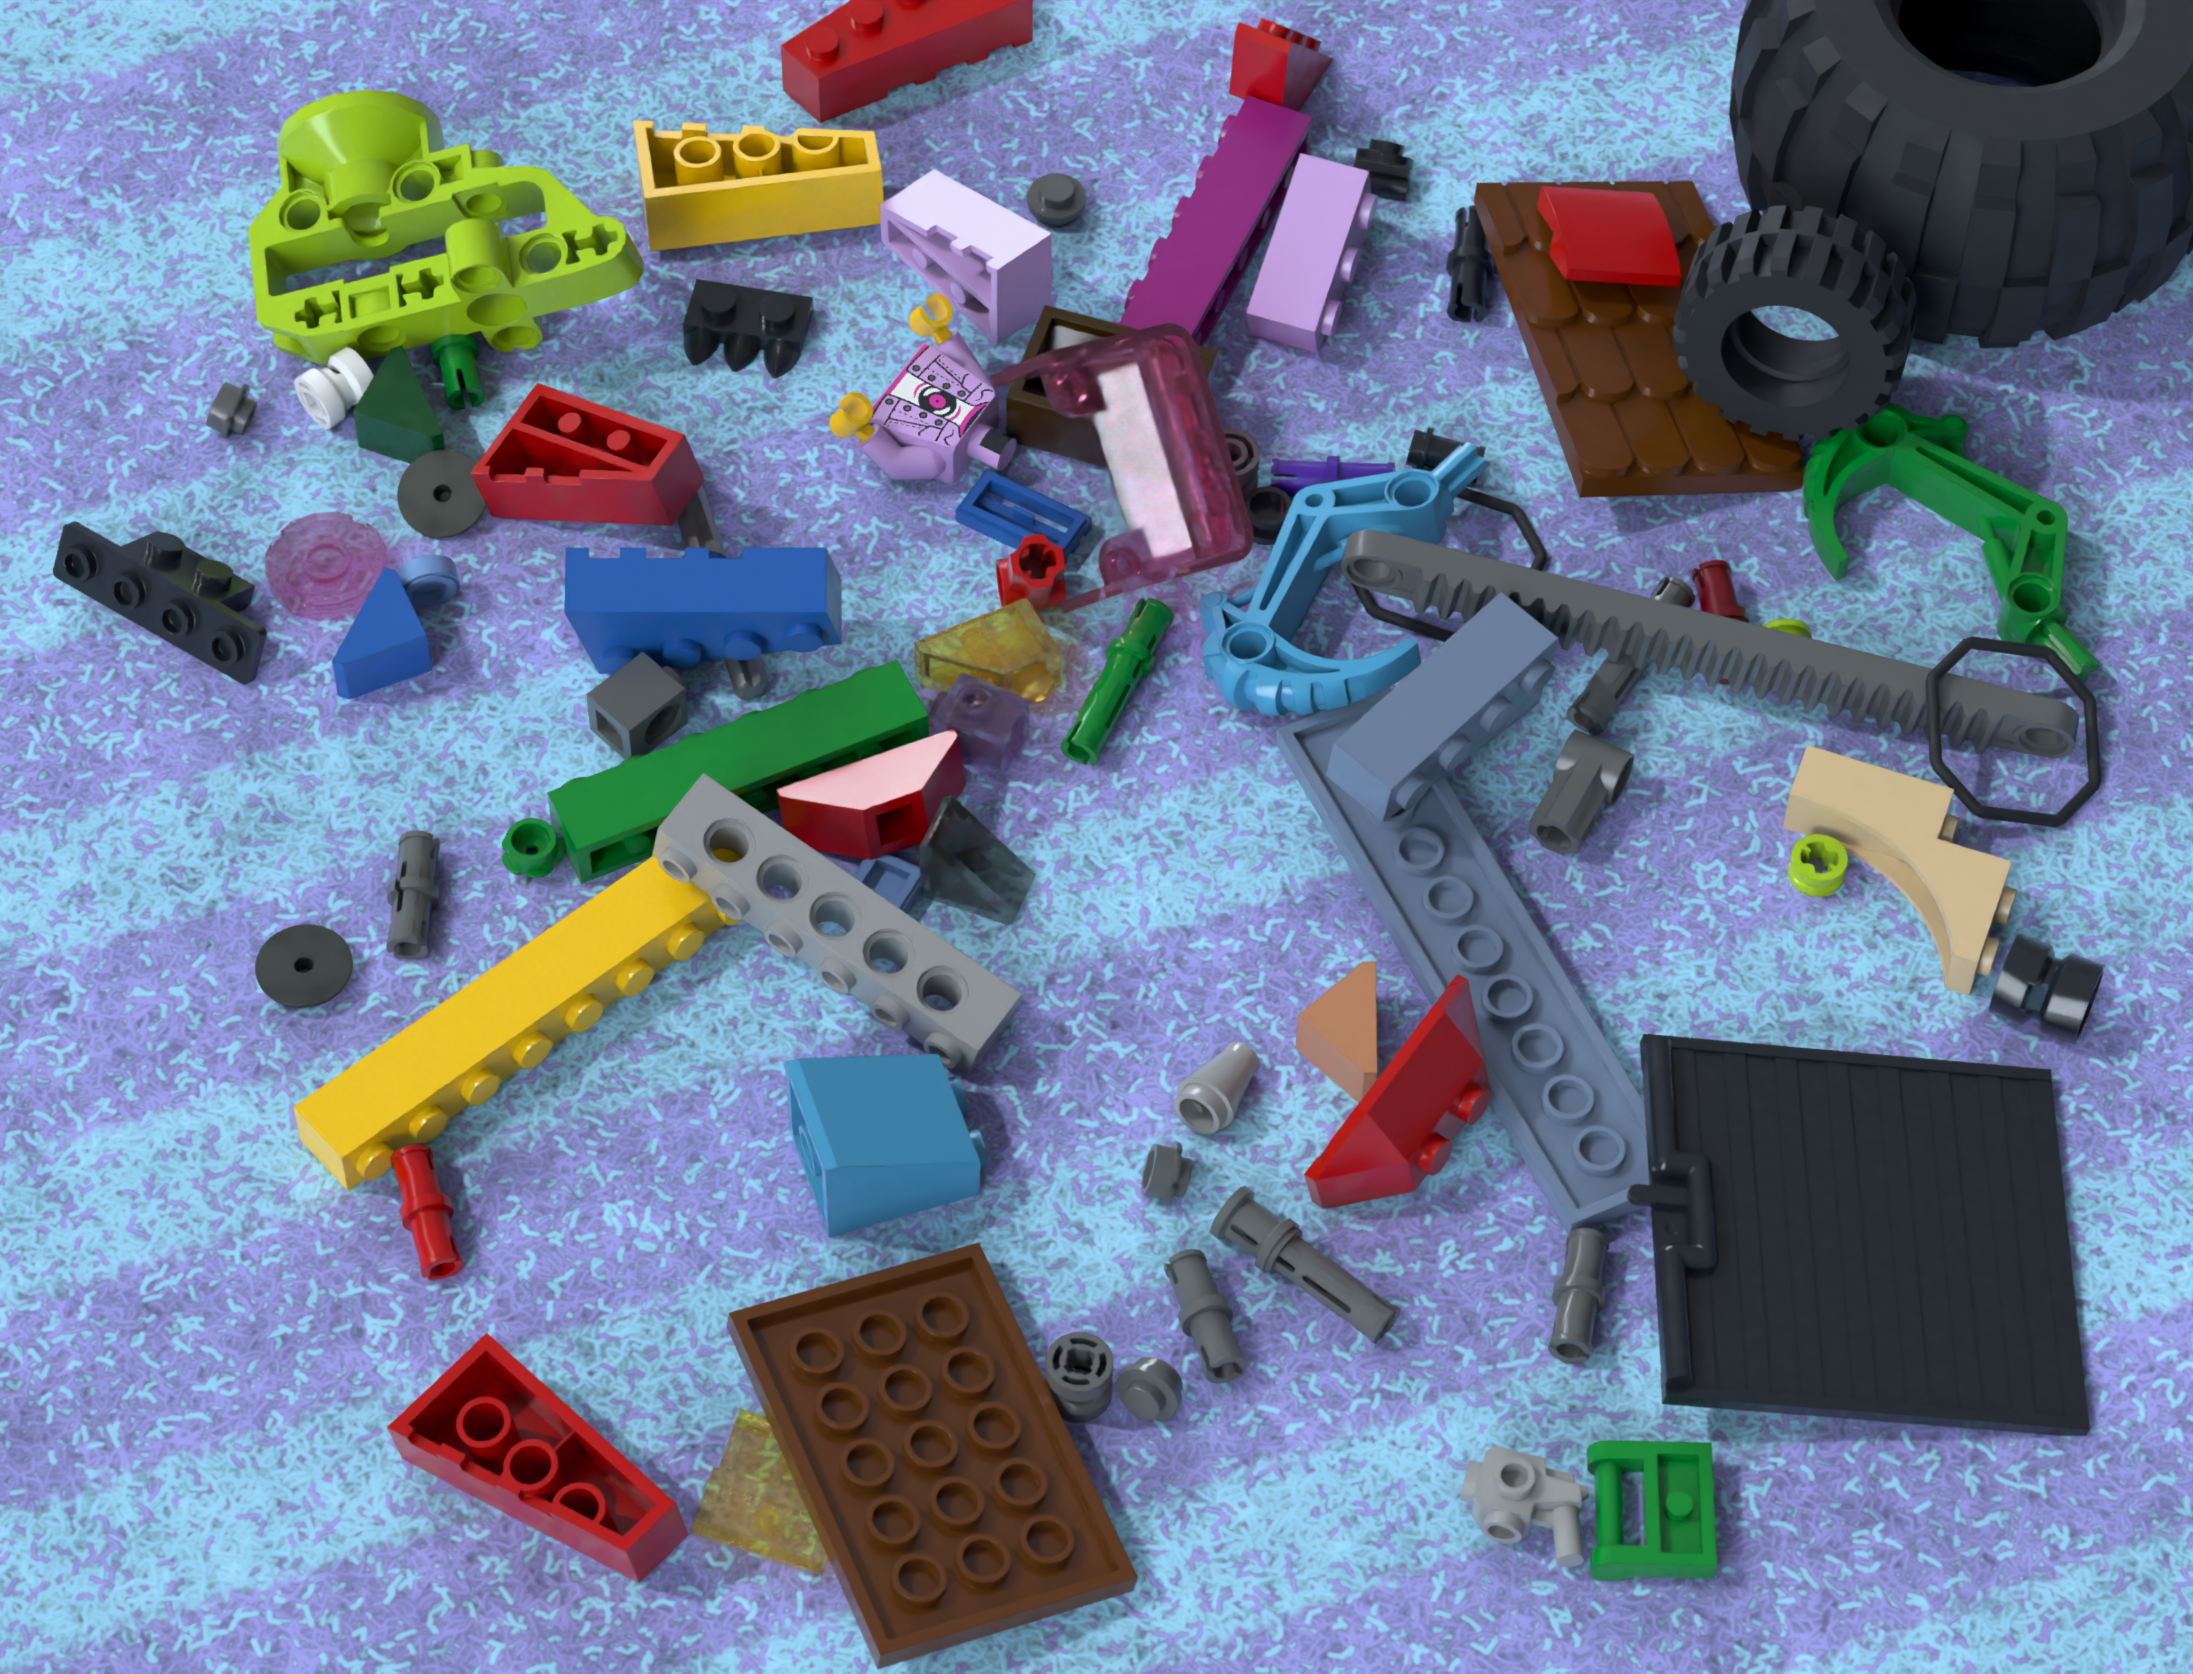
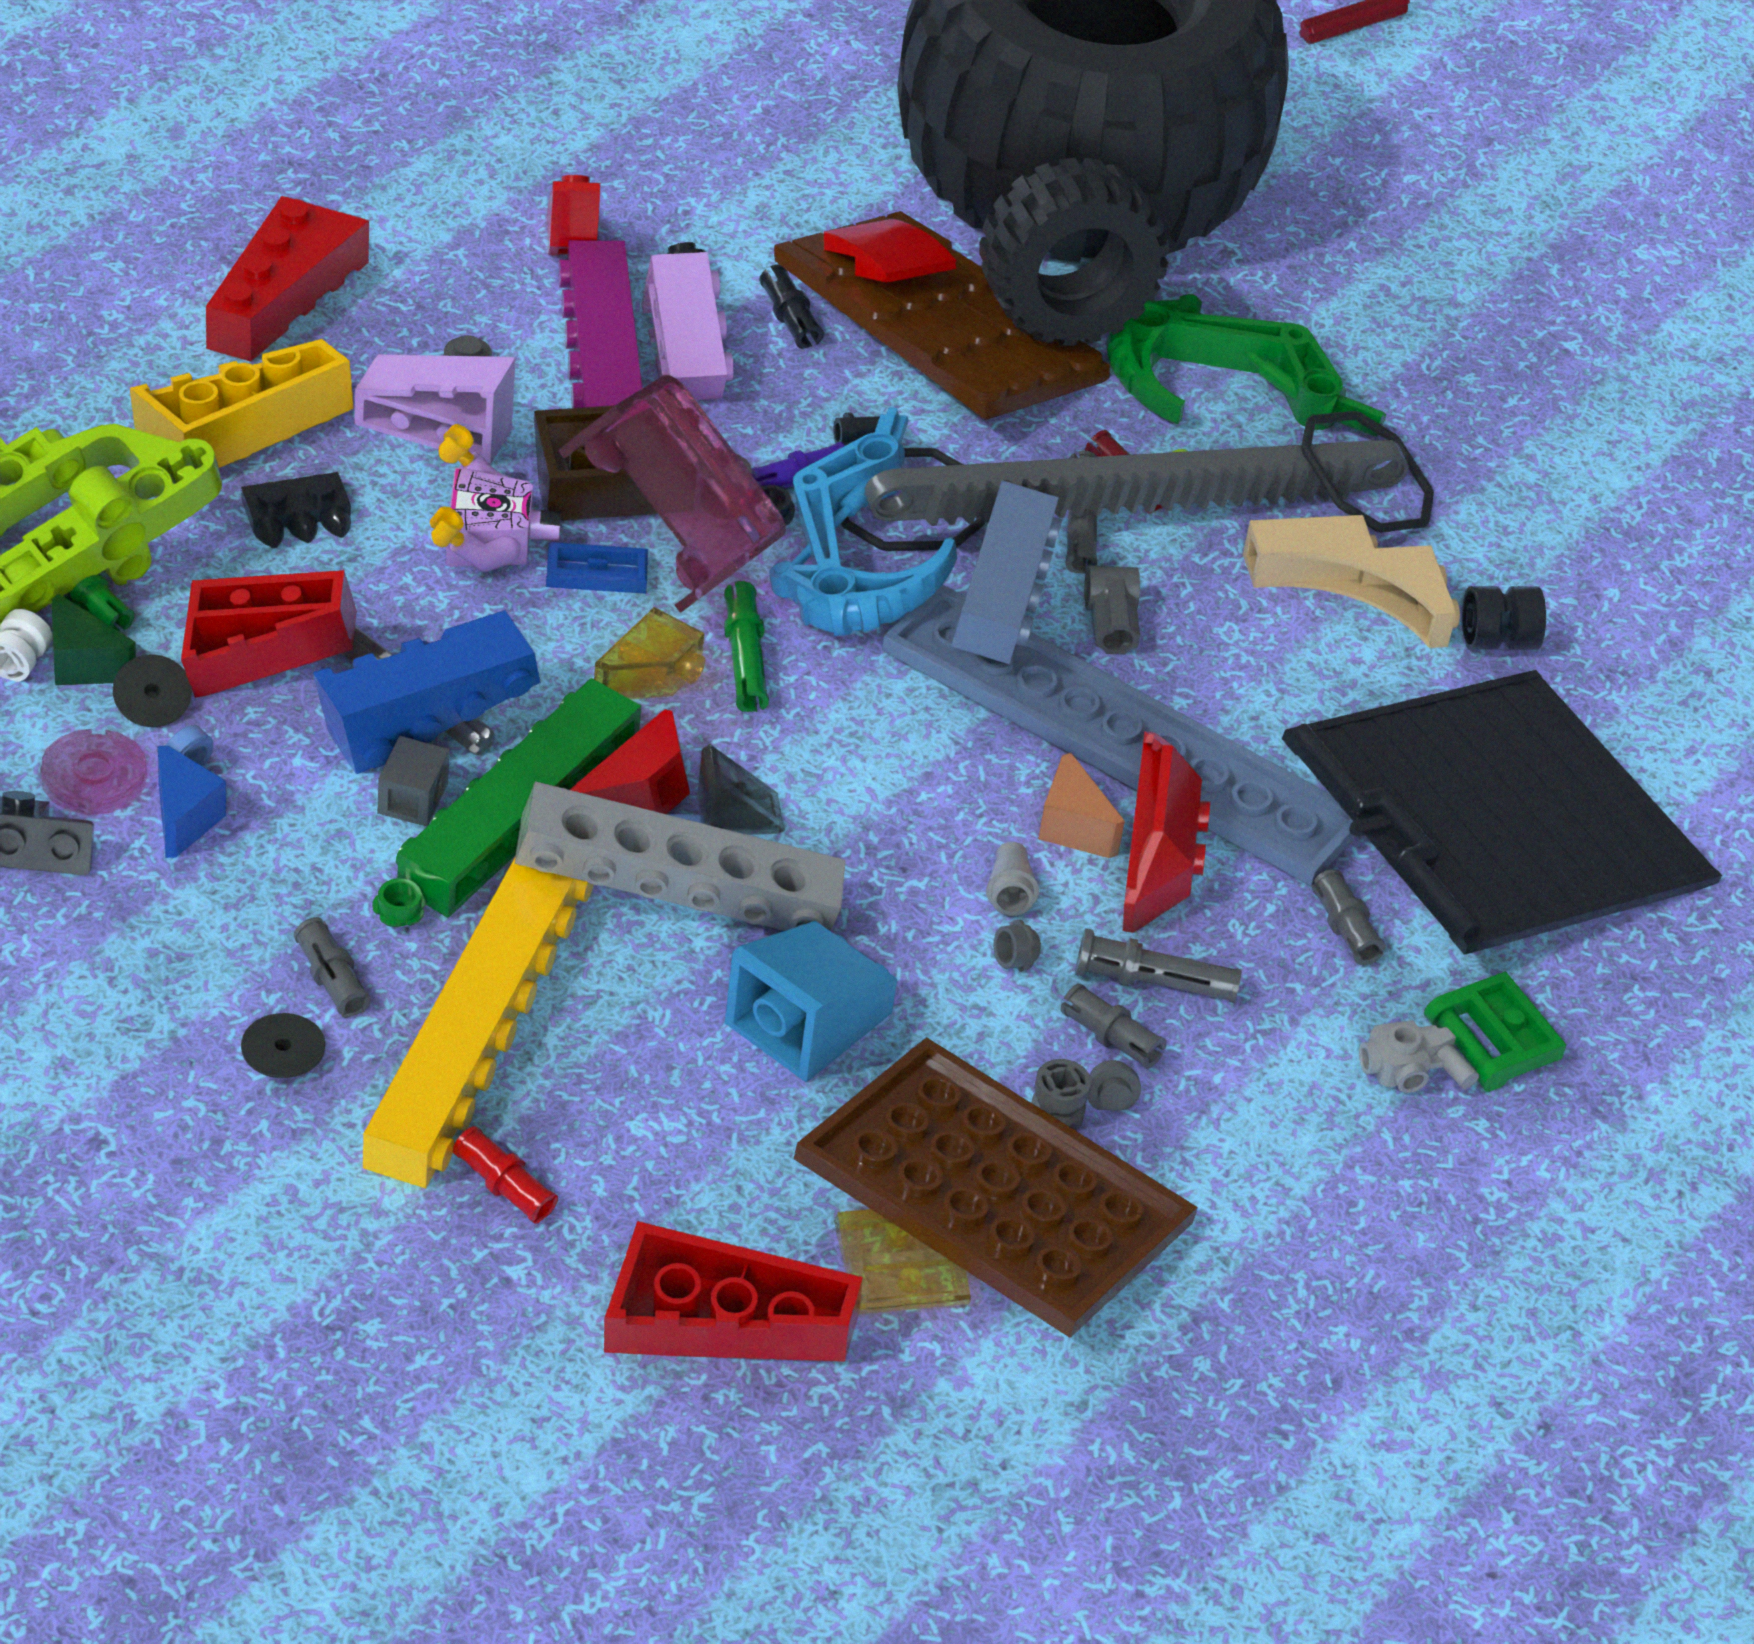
camera: 35 degrees left, 10 degrees down
clear purple brick [929,672,1029,780] -> none
red piece [996,534,1066,614] -> none
lime bush [1788,834,1848,897] -> none

